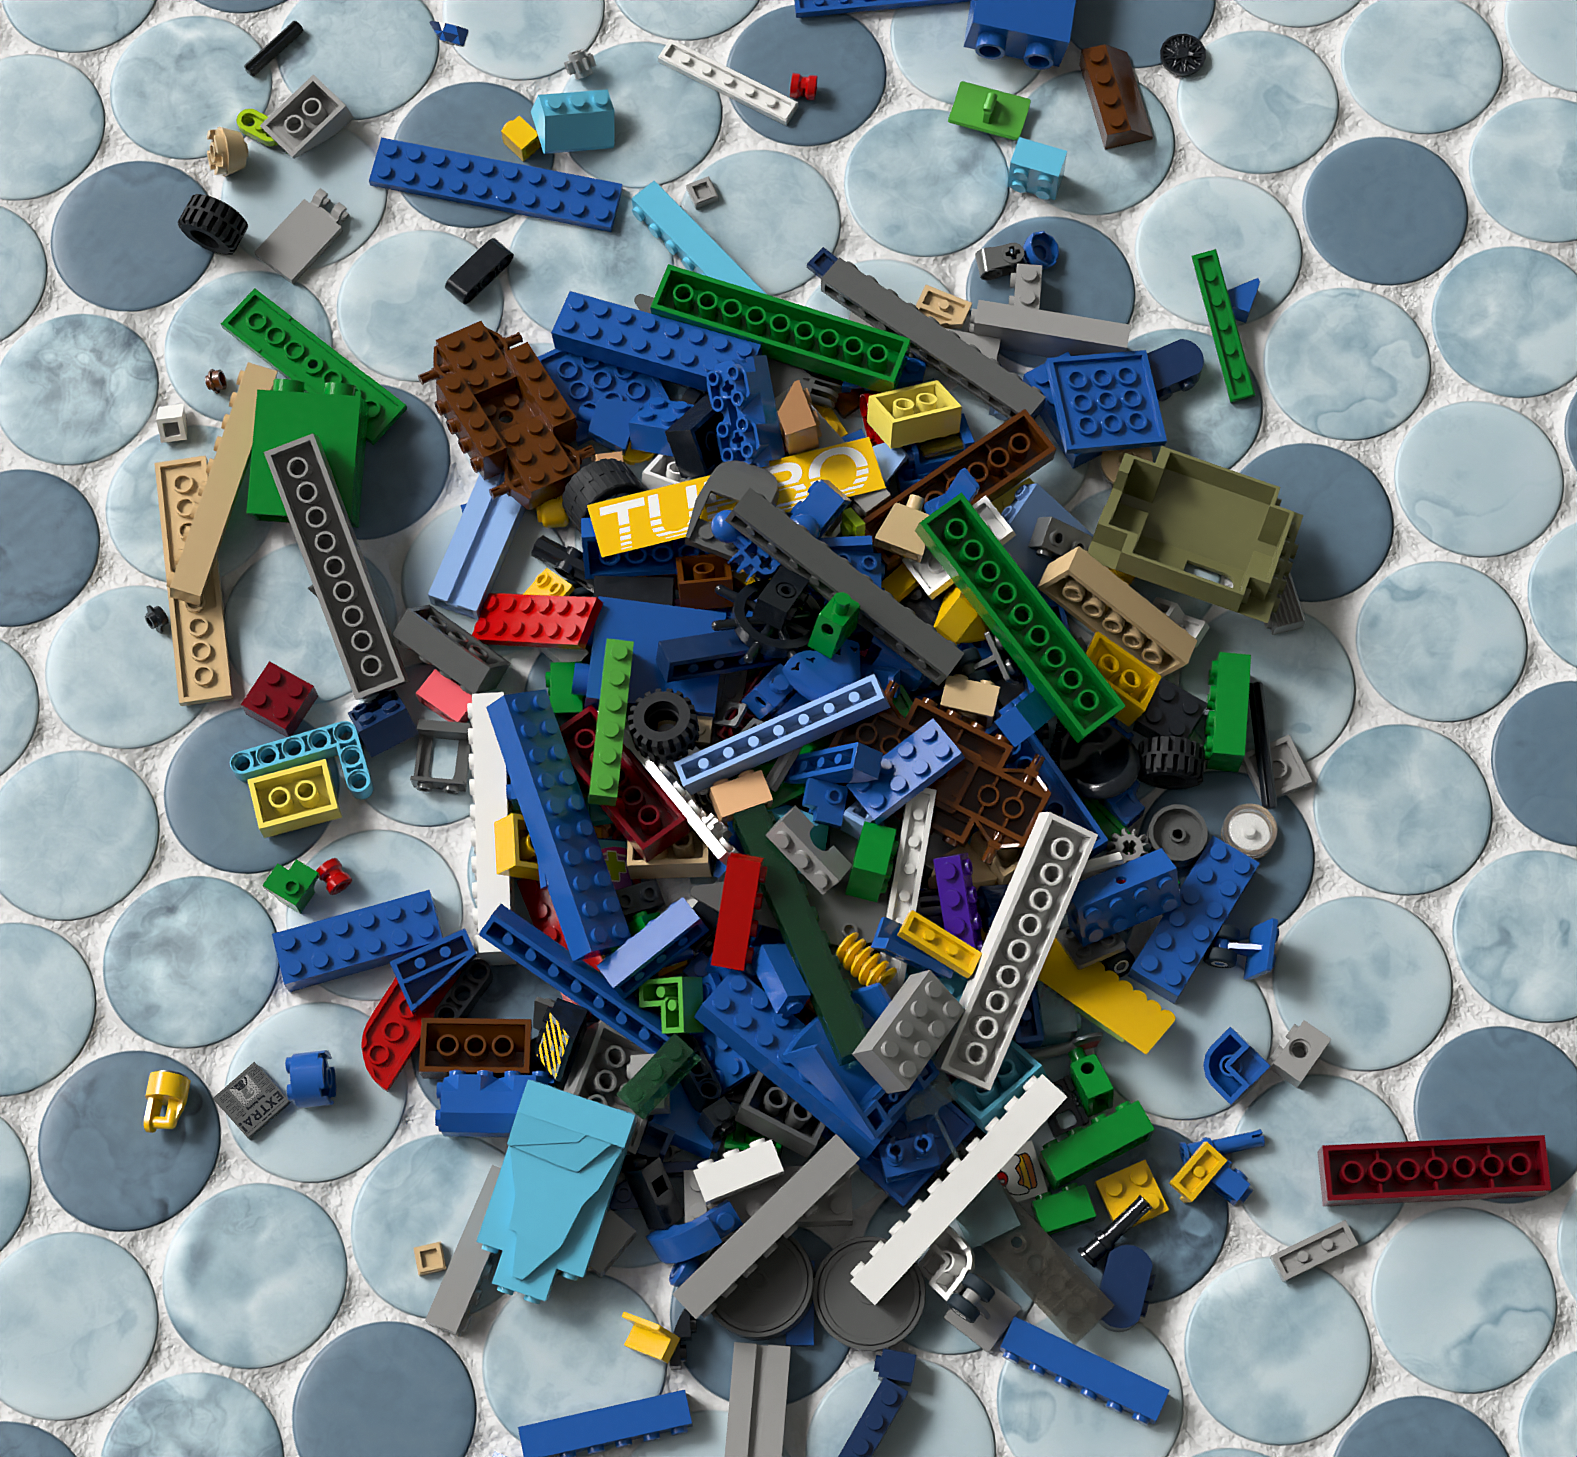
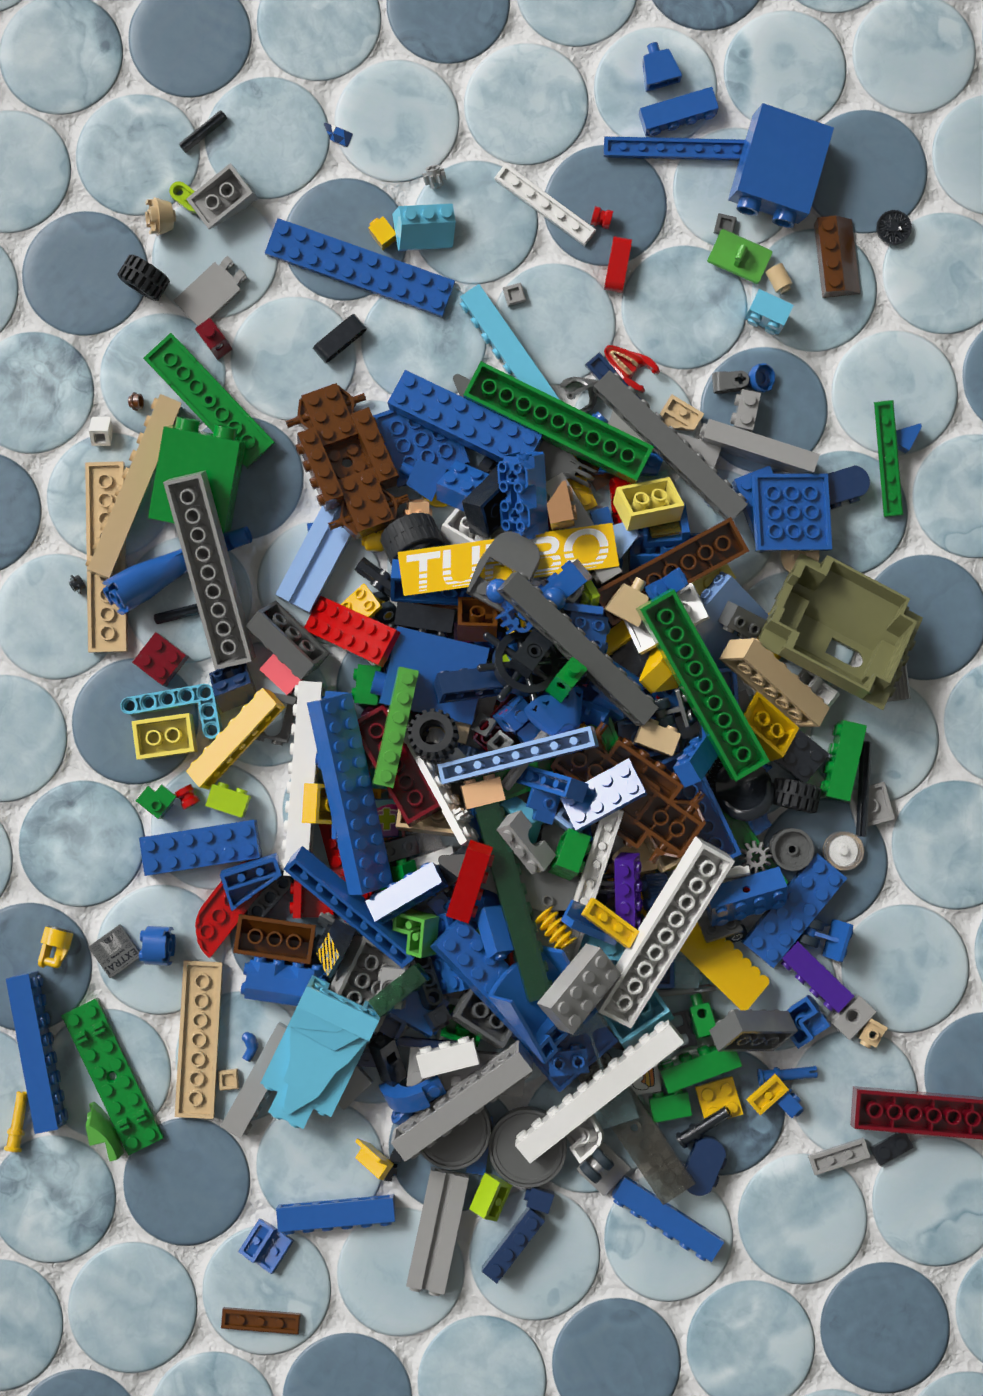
camera: 10 degrees right, 15 degrees up
none -> yellow pin [4,1091,28,1152]
none -> blue brick [6,971,68,1134]
none -> green piece [61,998,164,1156]
none -> bright green slope [85,1102,124,1162]
none -> blue brick [102,526,252,615]
none -> black axle [154,603,199,624]
none -> tan plate [175,960,223,1119]
none -> yellow brick [186,688,285,790]
none -> dark red torso [195,318,233,360]
none -> lime brick [205,782,251,818]
none -> blue arm [242,1032,258,1062]
none -> red bracket [290,879,334,918]
none -> lime brick [469,1173,513,1222]
none -> dark grey helmet [560,377,599,414]
none -> red beam [604,236,632,293]
none -> red animal [604,345,660,393]
none -> dark grey brick [709,1009,798,1052]
none -> dark grey tile [713,213,737,234]
none -> tan brick [765,263,793,294]
none -> dark purple brick [781,941,854,1013]
none -> tan brick [856,1018,888,1049]
none -> black plate [869,1132,914,1166]

